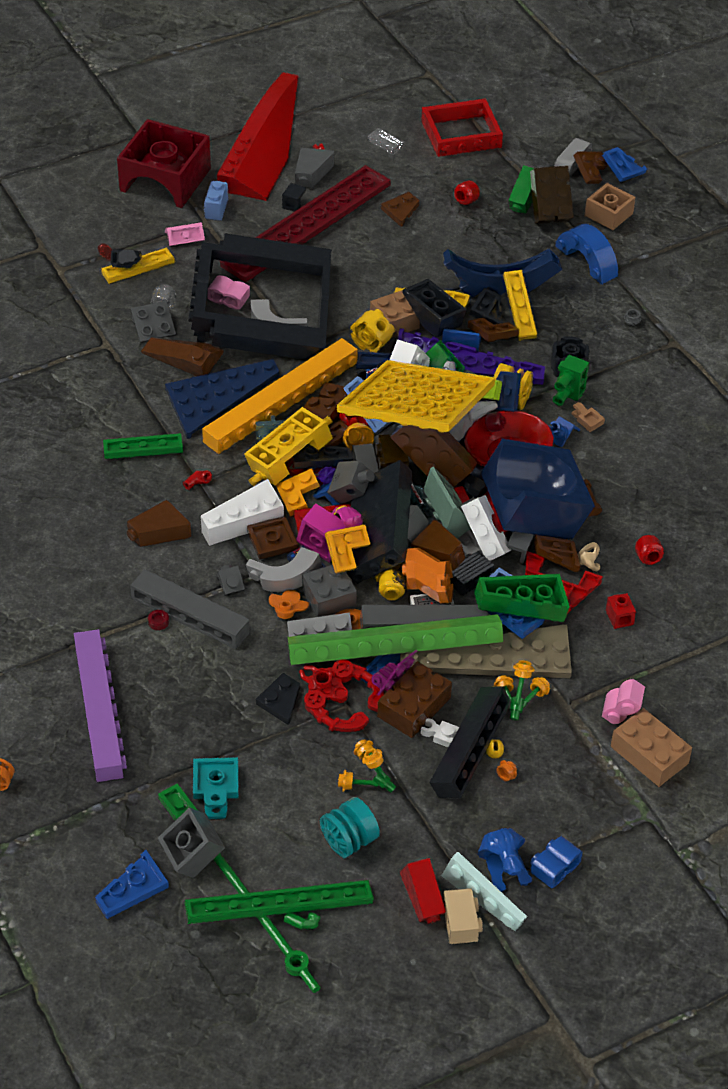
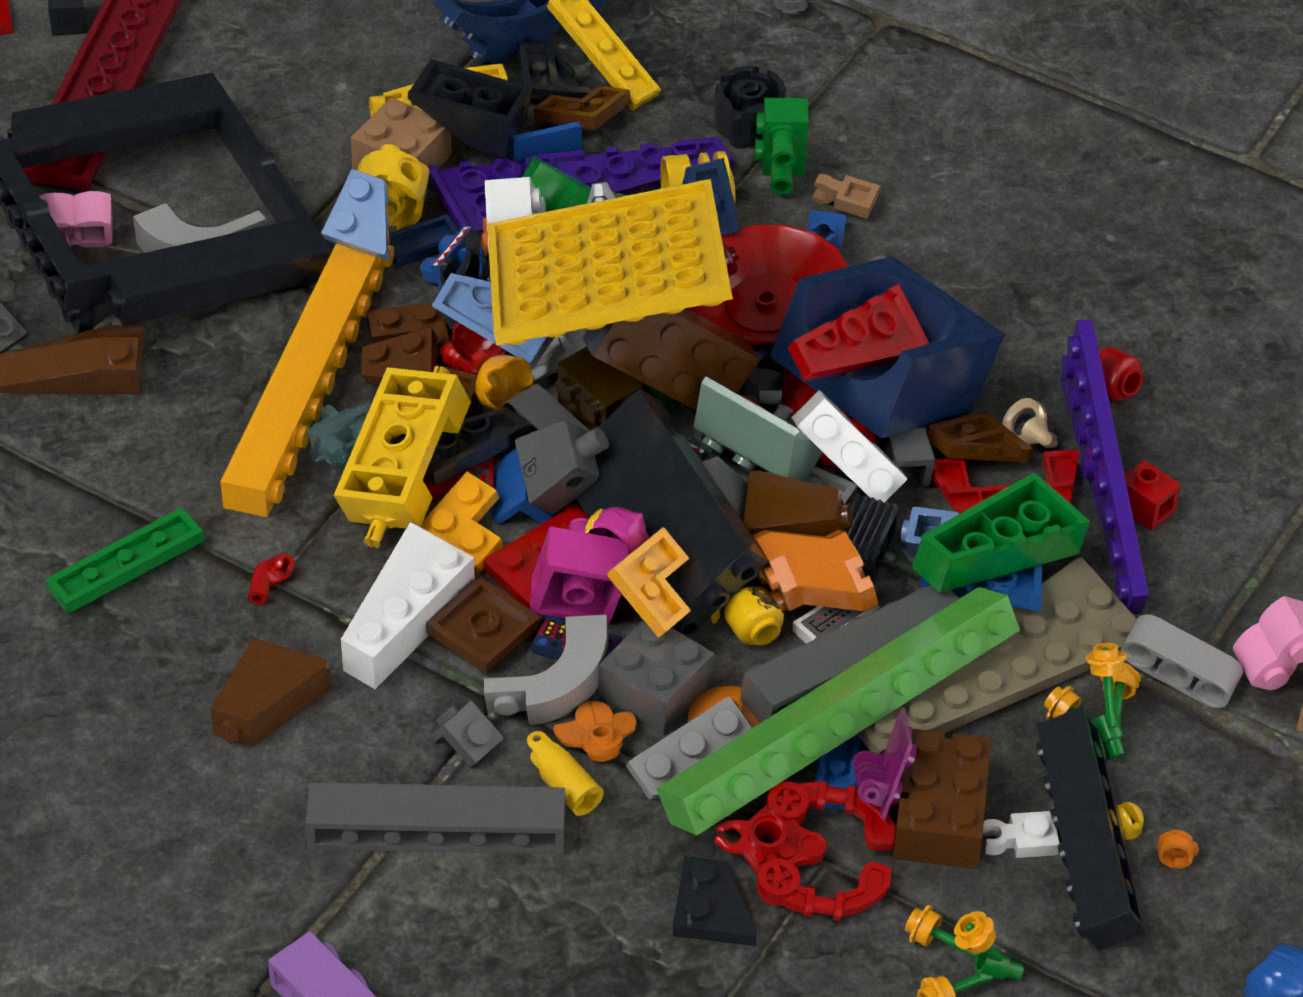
camera: 30 degrees left, 0 degrees up
dark red tile [148,610,169,630] -> none
dark blue wing [165,359,279,439] -> none
dark purple plate [316,467,336,485] -> none
none -> medium blue wing [321,169,390,261]
none -> yellow piece [527,731,604,816]
none -> red wing [788,284,929,381]
none -> dark purple wing [1060,319,1149,614]
none -> light grey beam [1121,614,1243,708]

